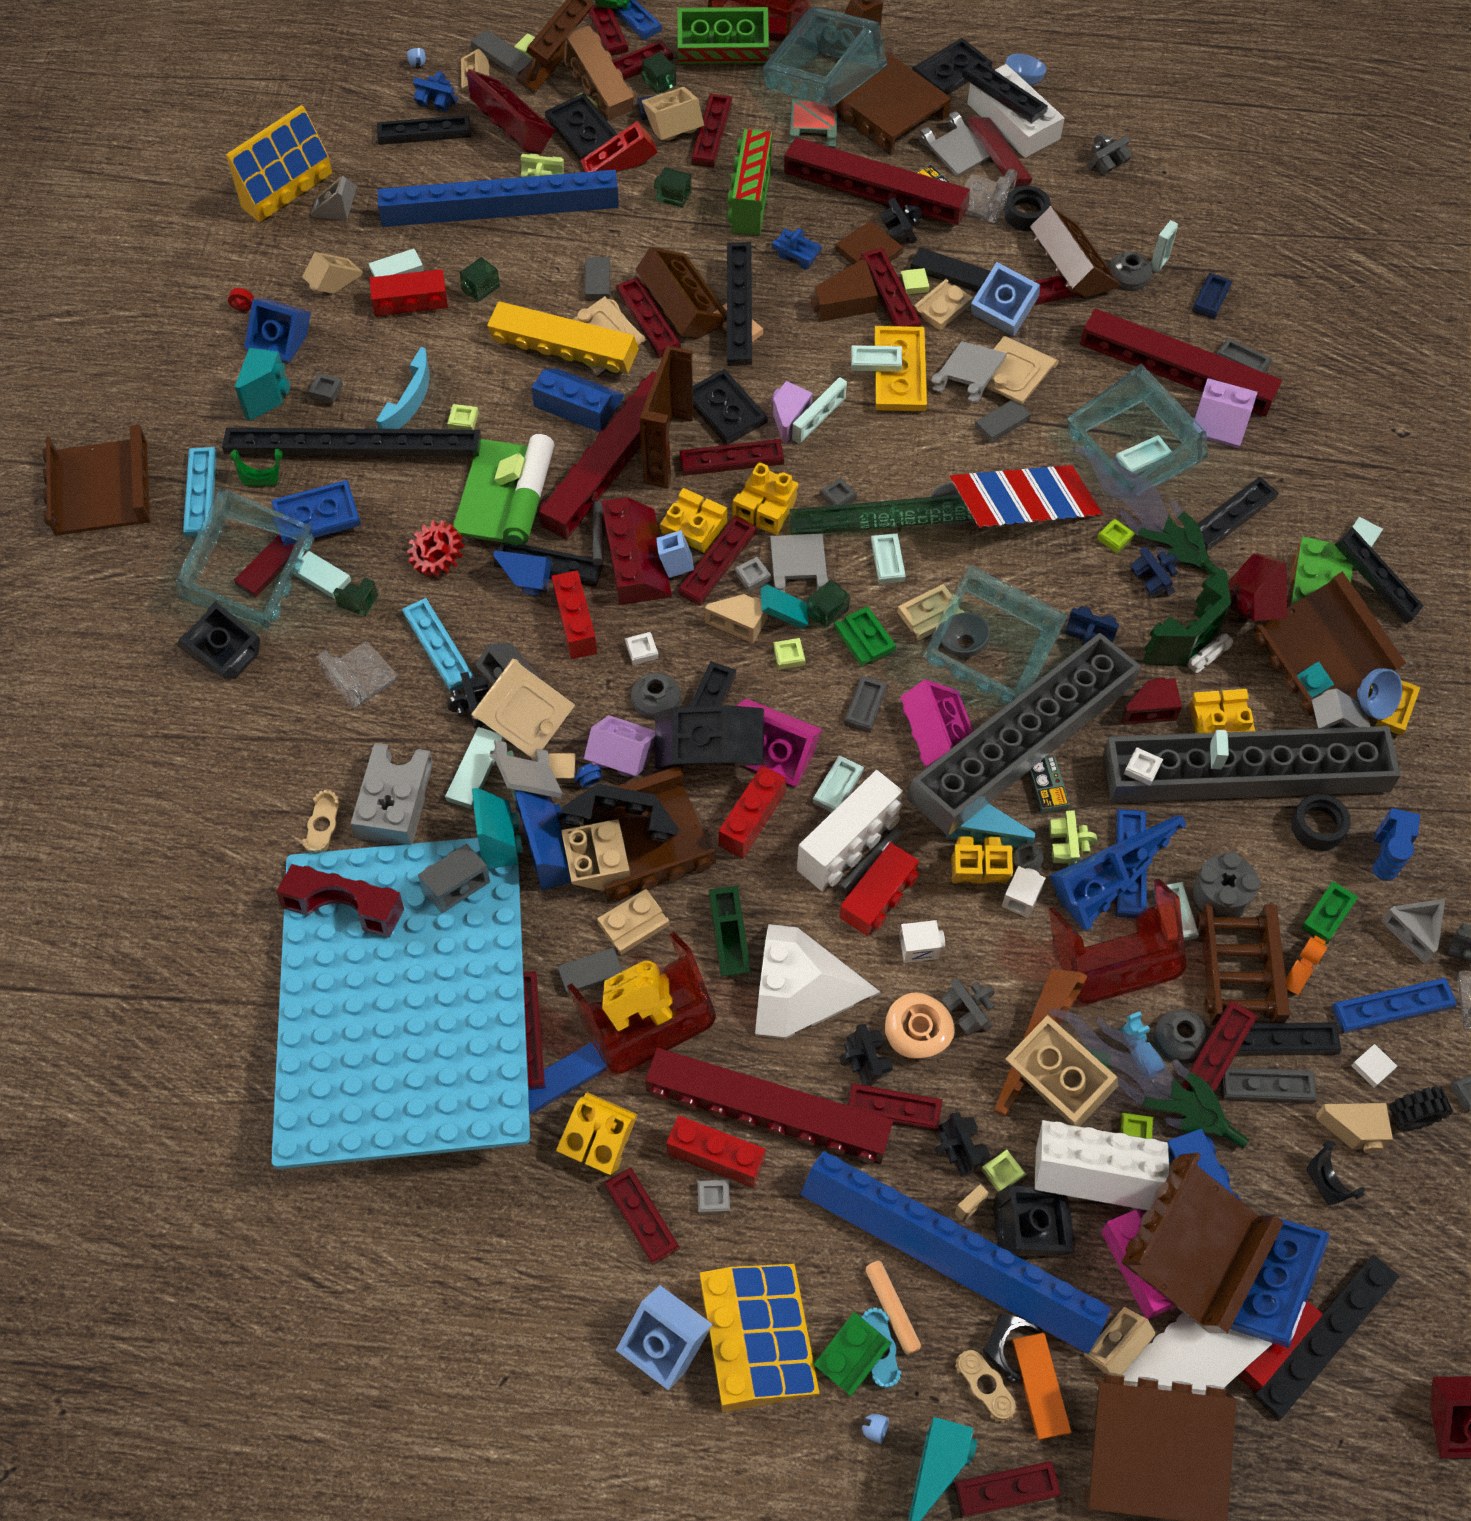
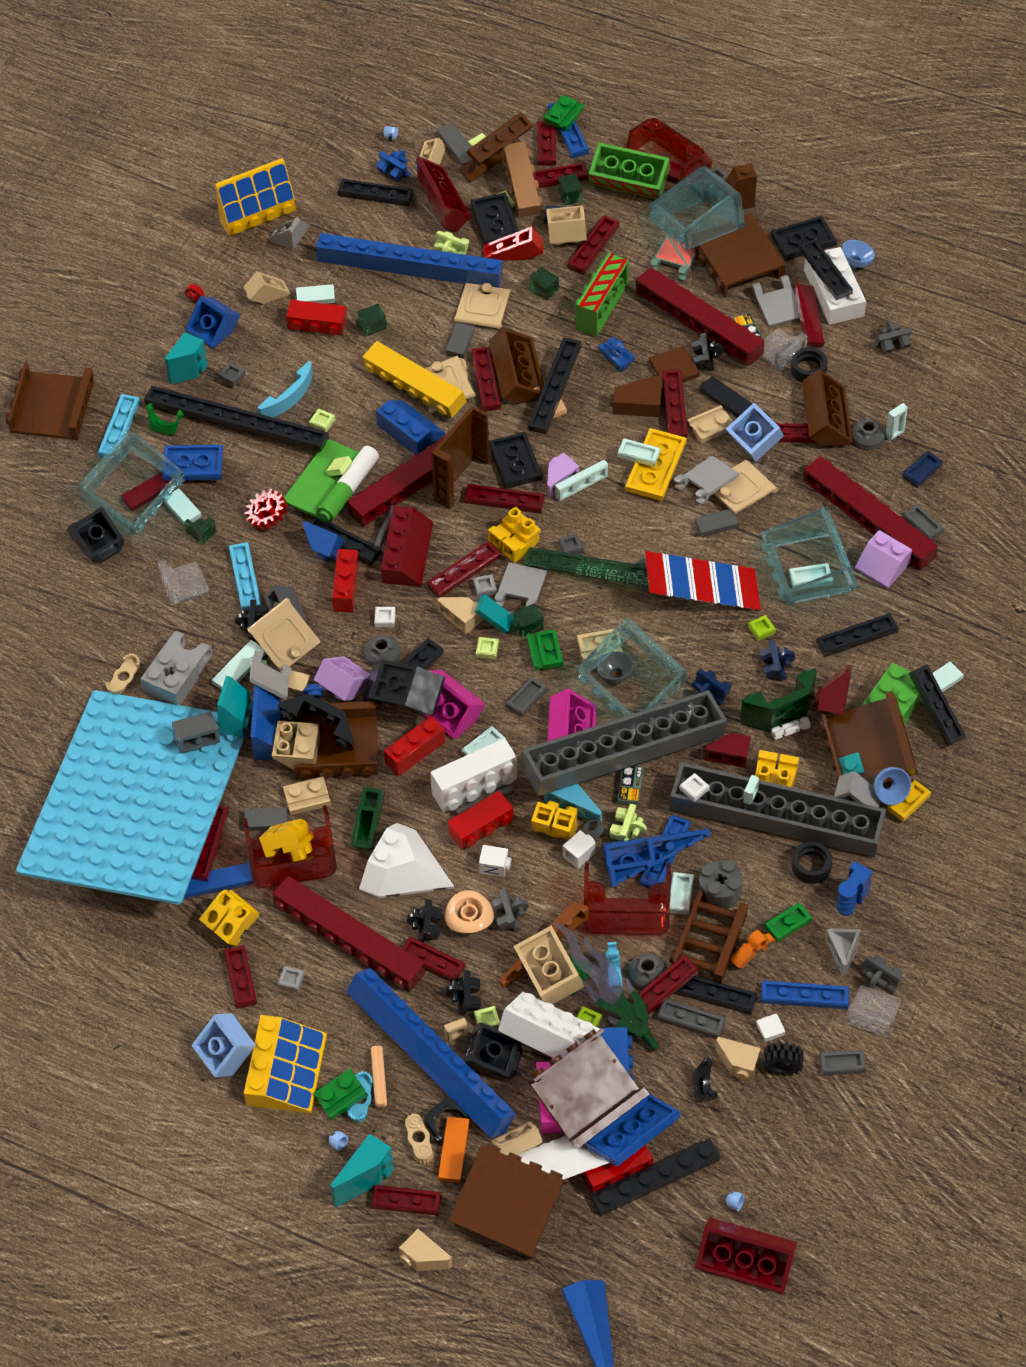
camera: 20 degrees right, 5 degrees down
dark red arch [276,864,404,938] -> none
light blue brick [656,530,694,578] -> none
yellow hips [660,488,728,553] -> none
red brick [666,1115,766,1188] -> none
light aqua tile [871,533,906,584] -> none
yellowish green tile [900,268,929,295] -> none
piece [1073,446,1220,575] -> none
none -> tan container [454,283,511,330]
none -> light blue hinge [725,1191,744,1211]

